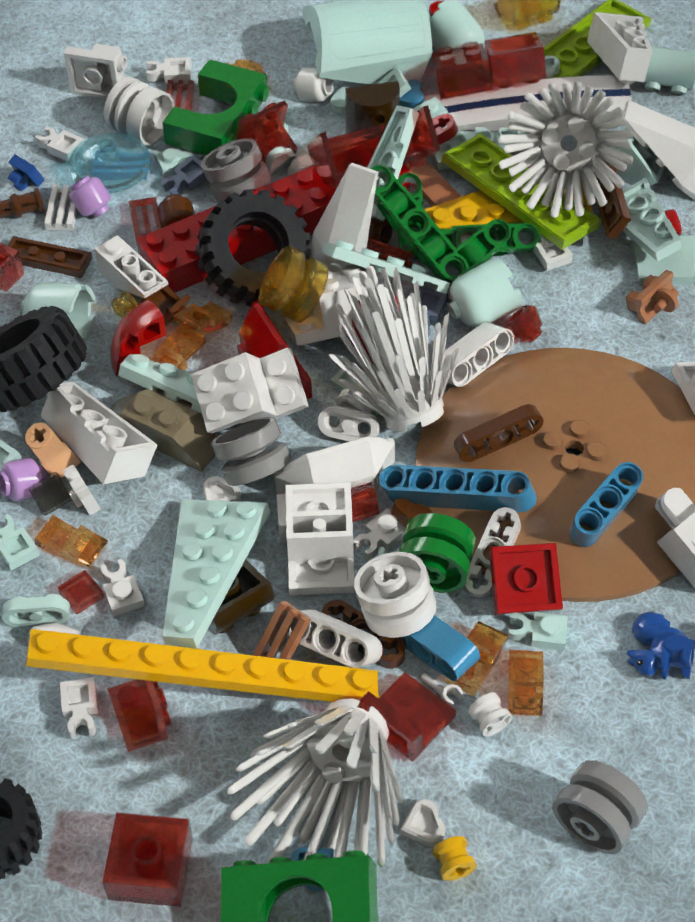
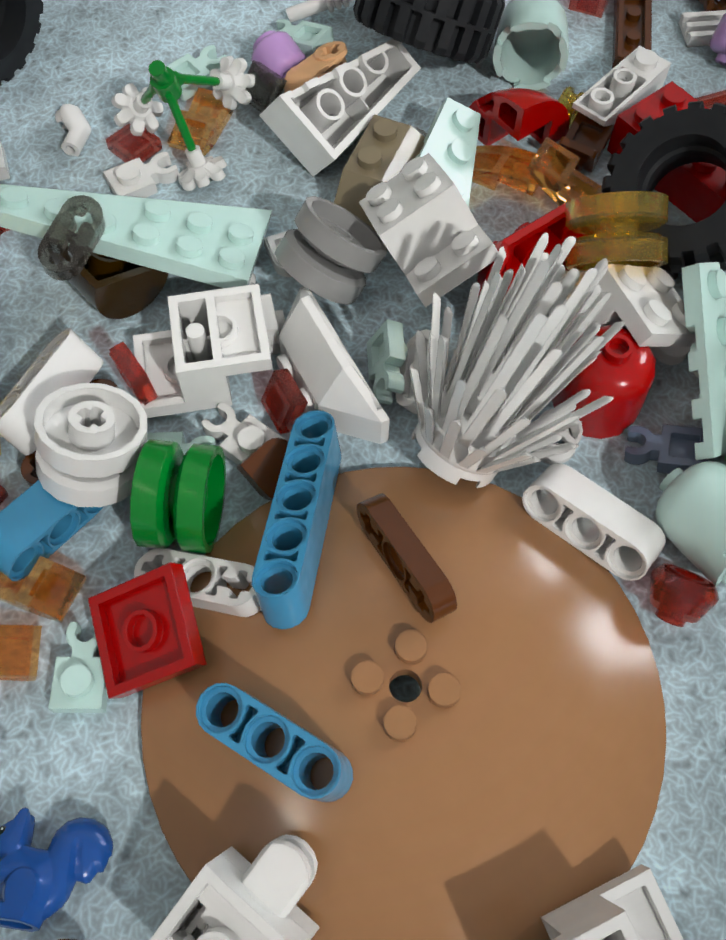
camera: 80 degrees right, 10 degrees up
light aqua plate [2,594,70,627] -> none
white plate [62,465,101,515] -> none
nougat tile [253,601,311,660] -> none
none -> clear smoke beam [38,195,106,281]
none -> clear red tile [109,341,158,405]
none -> white plant [111,56,255,191]
none -> light aqua plate [367,319,408,405]

